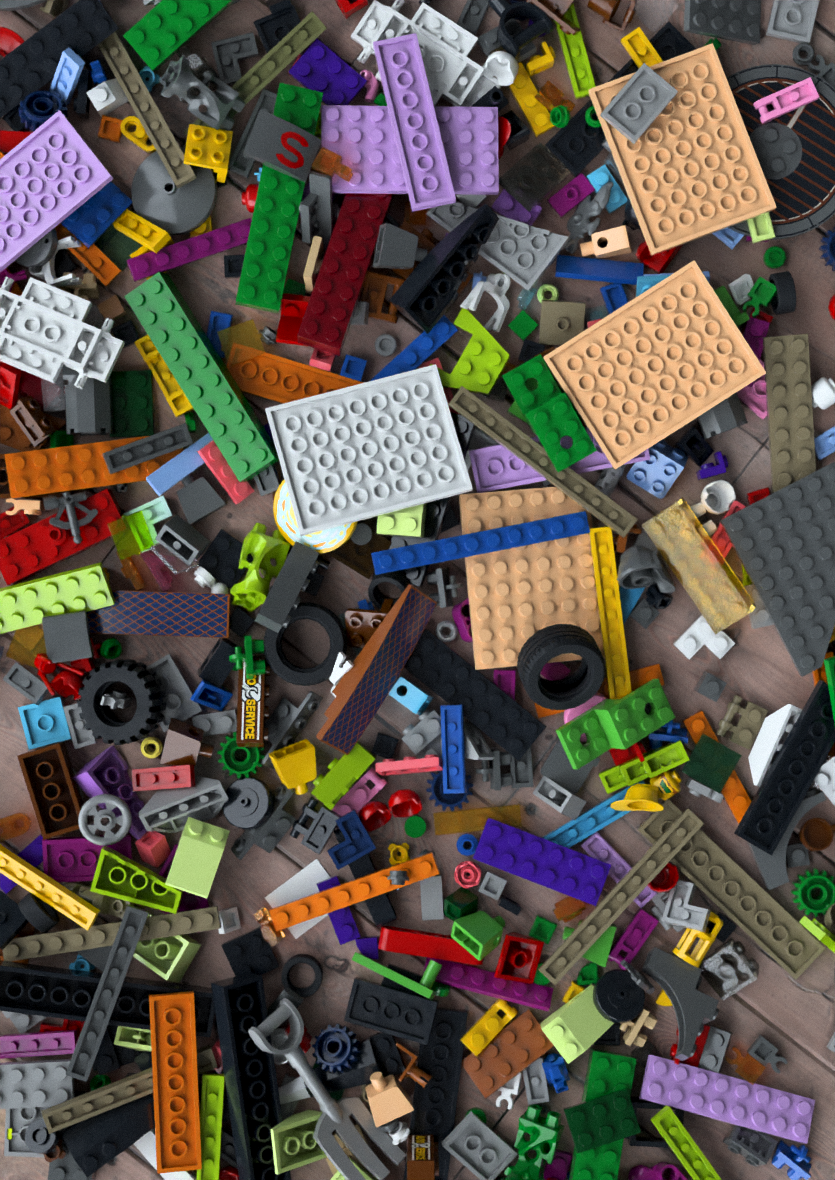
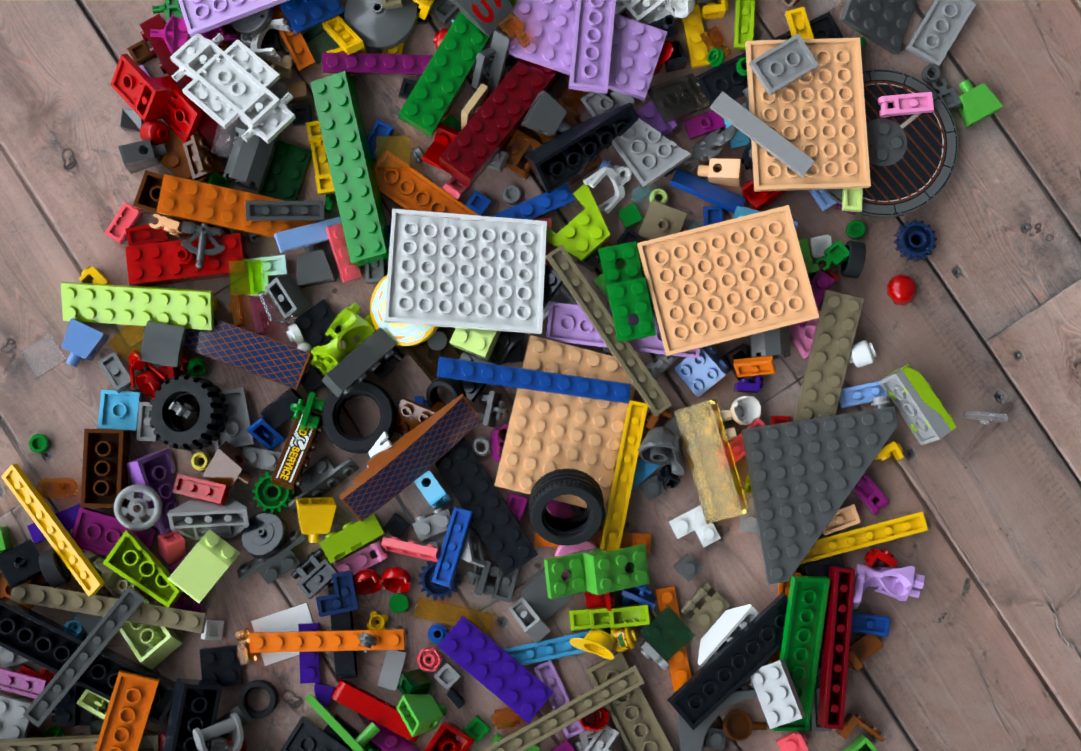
camera: 15 degrees right, 5 degrees down
none -> light grey tile [710,91,815,177]
none -> orange plate [733,355,776,377]

